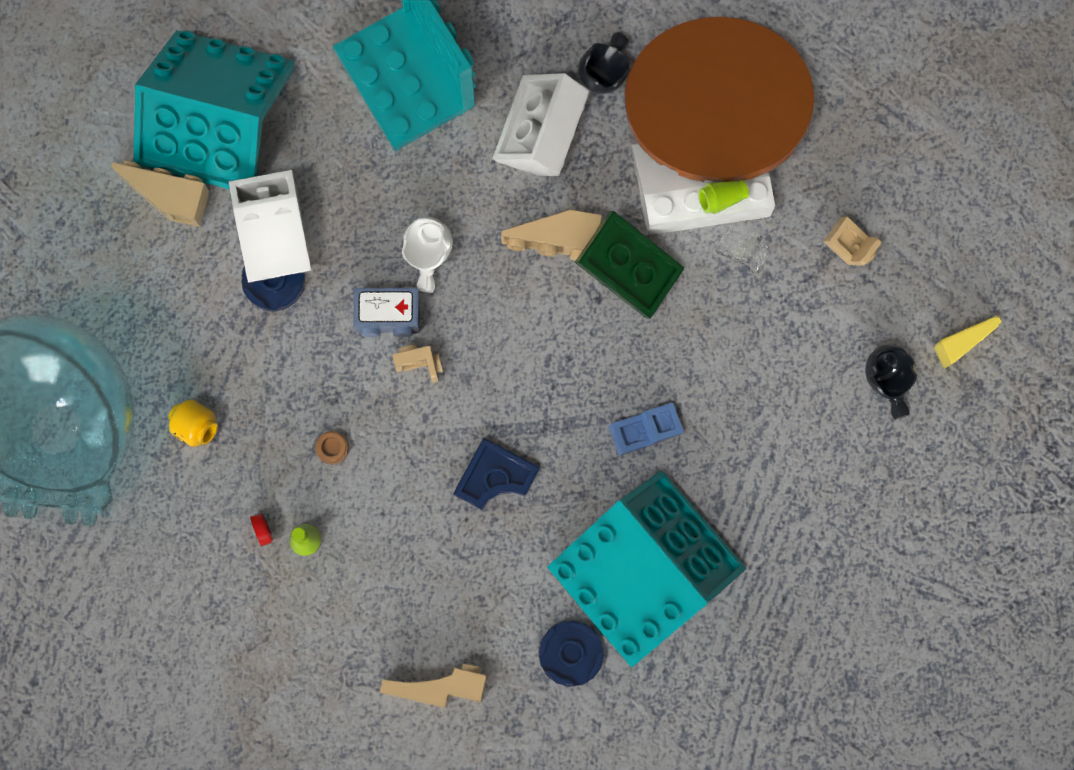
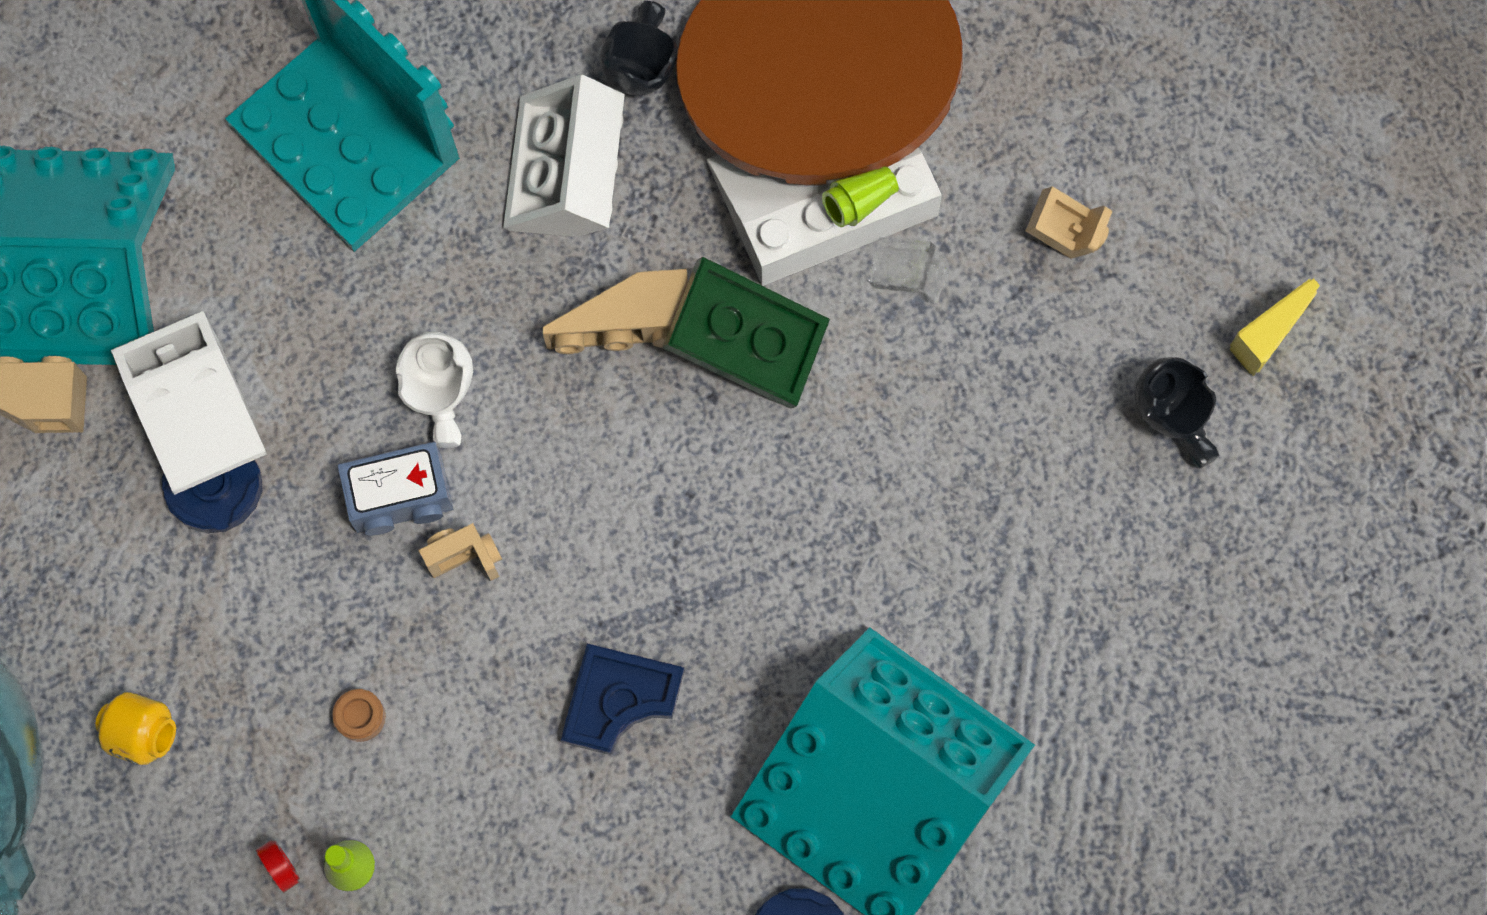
camera: 10 degrees left, 5 degrees down
medium blue slope [608,403,684,456] -> none

